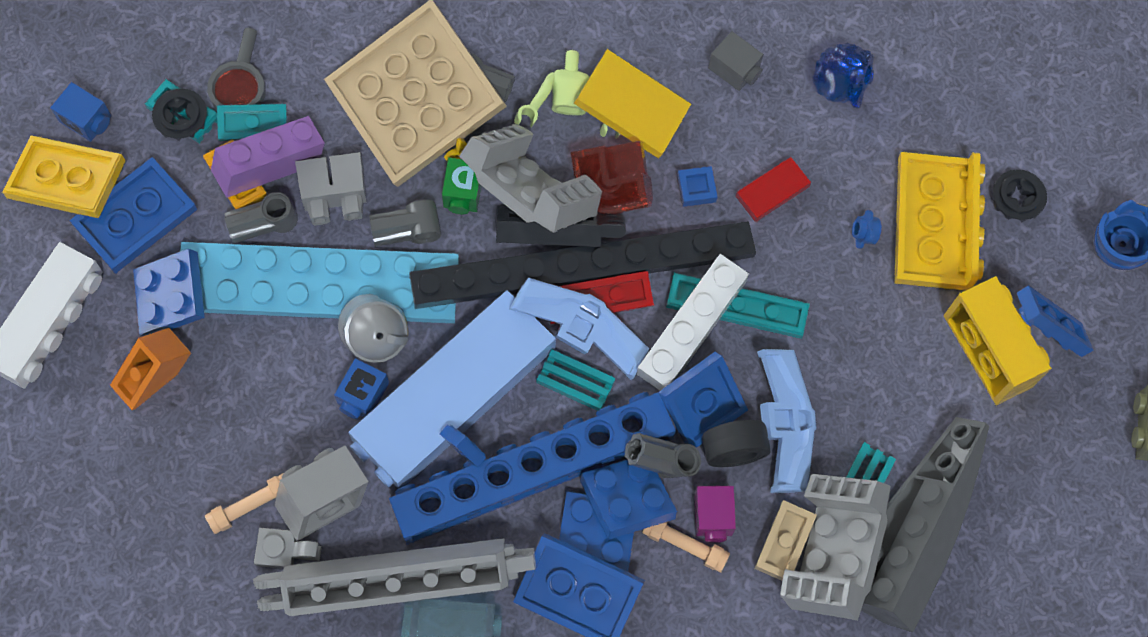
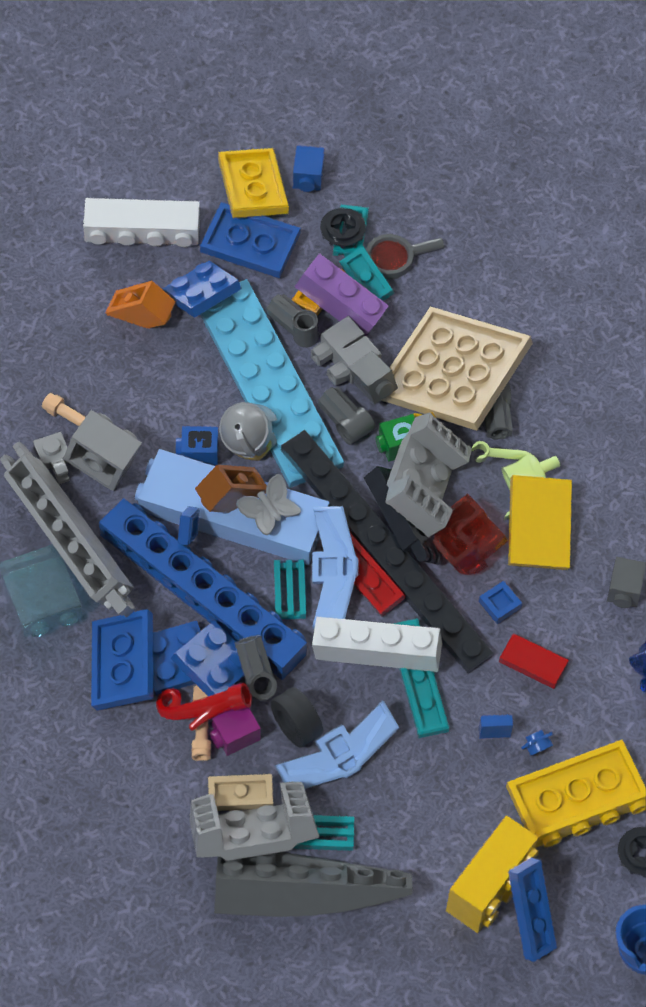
camera: 65 degrees right, 10 degrees down
blue plate [658,352,748,448] -> none
none -> red plant [156,683,252,731]
none -> dark orange slope [195,465,267,513]
none -> light grey piece [236,474,301,535]
none -> dark grey brick [349,351,398,405]
none -> blue tile [478,715,513,739]

